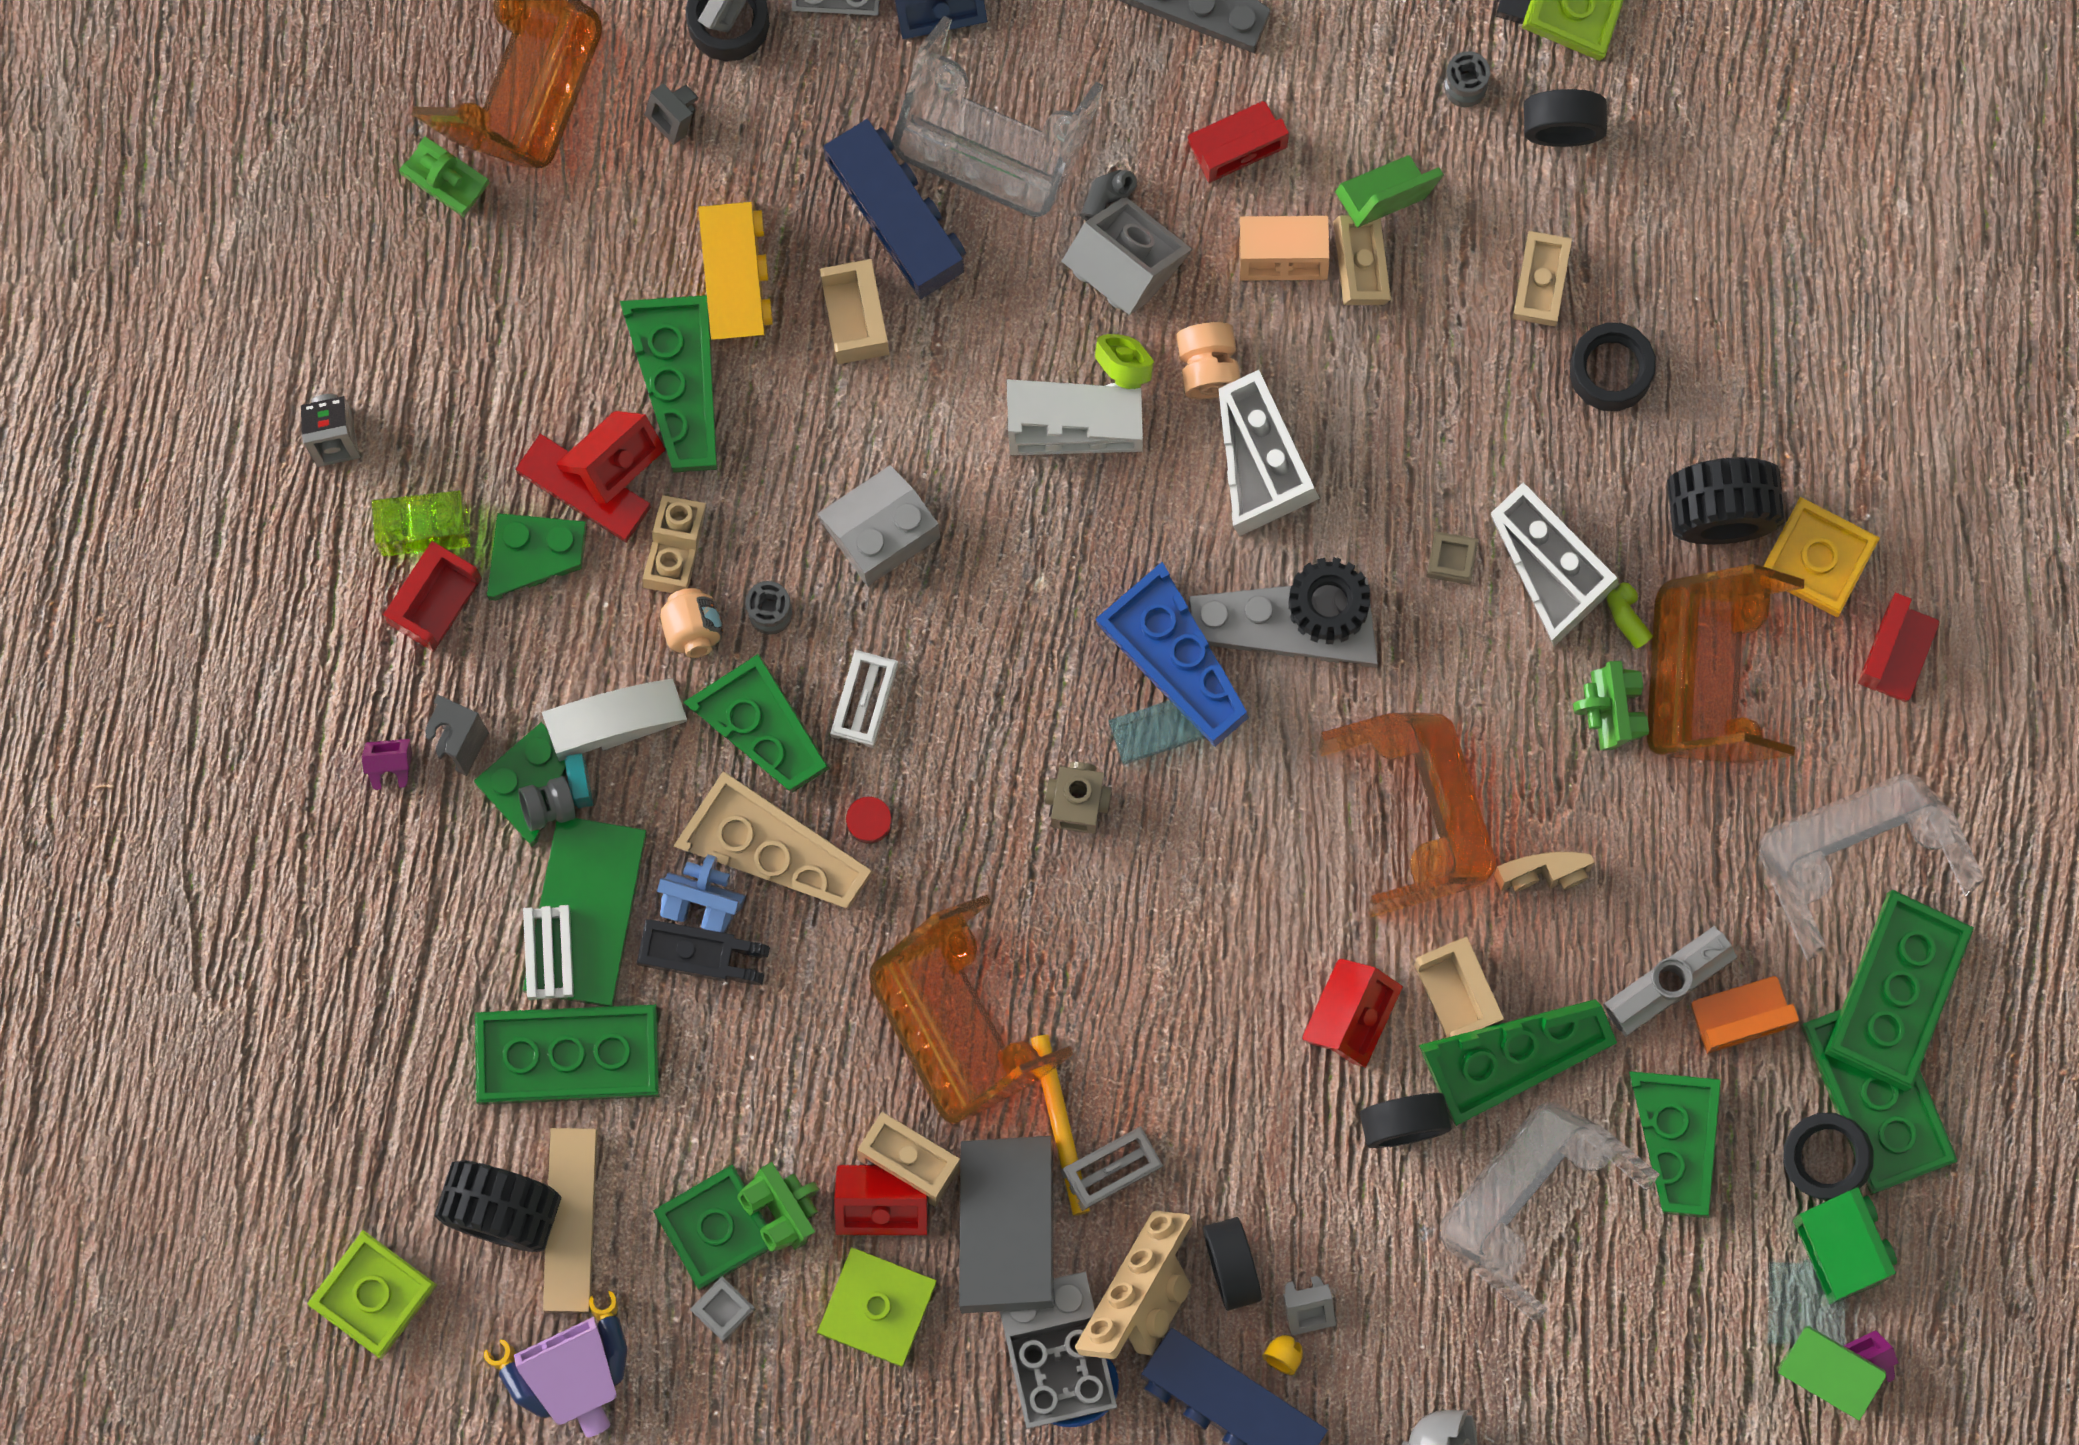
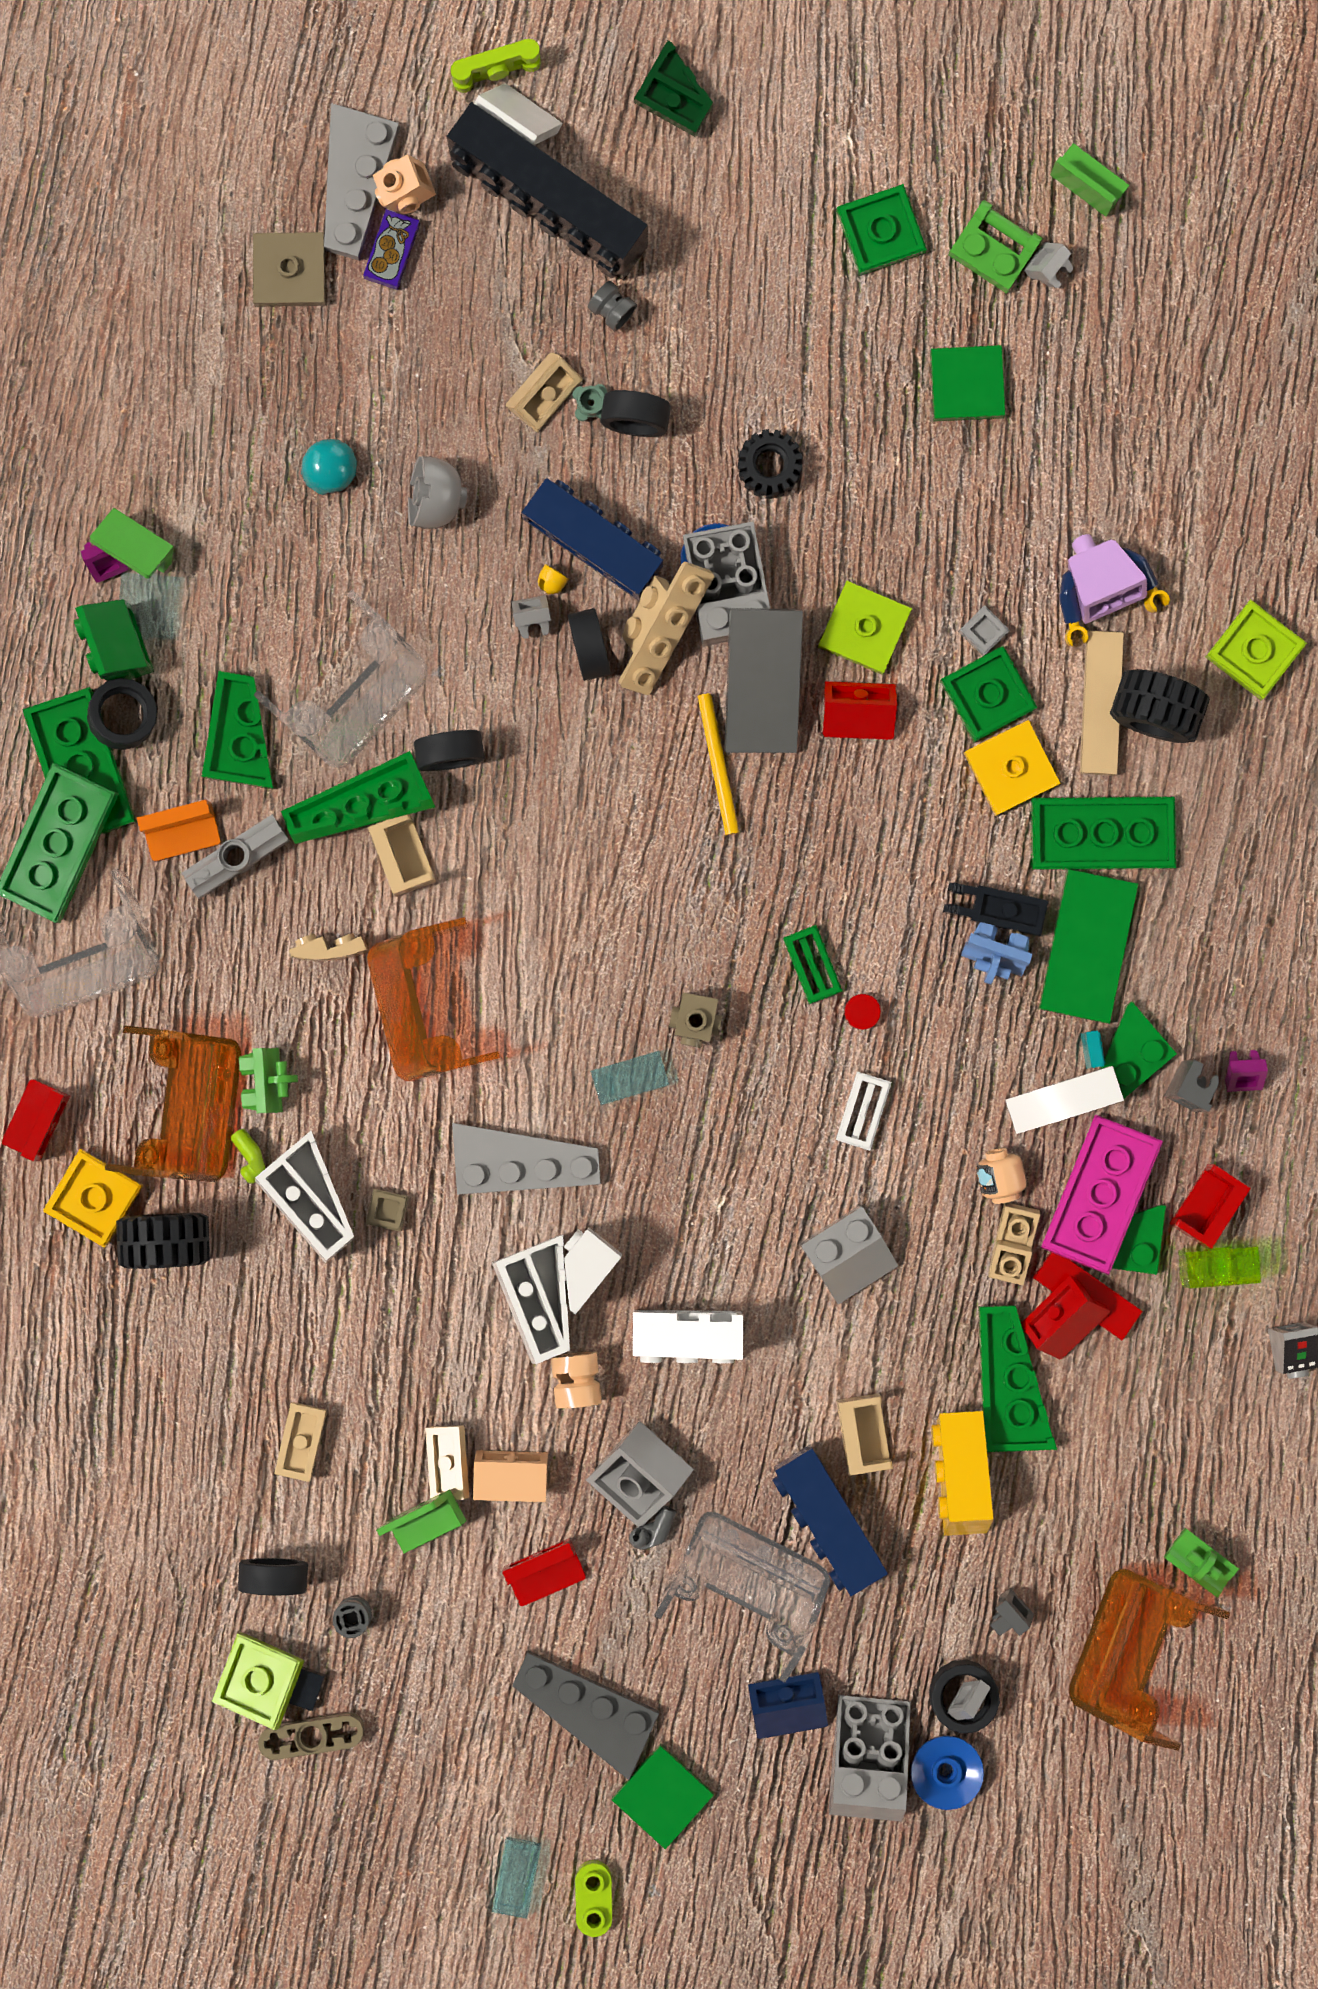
camera: 175 degrees right, 10 degrees up
dark grey wheel [518,776,575,831] -> none
white tile [523,905,574,1000] -> none
tan wing [673,771,874,909] -> none
green wing [683,654,830,793] -> none
bright green hips [737,1162,820,1252] -> none
dark grey wheel [746,581,793,635] -> none
tan panel [857,1112,960,1207] -> none
clear orange windscreen [869,895,1074,1123] -> none
light grey tile [1060,1126,1163,1211] -> none
lime plate [1095,334,1154,389] -> none
blue wing [1095,562,1249,747] -> none
black tyre [1288,557,1371,644] -> none
red panel [1302,959,1403,1068] -> none
black tyre [1570,322,1656,411] -> none
none -> white slope [564,1227,622,1314]
none -> green tile [782,925,843,1004]
none -> yellow plate [964,720,1061,816]
none -> dark pink tile [1041,1115,1163,1275]

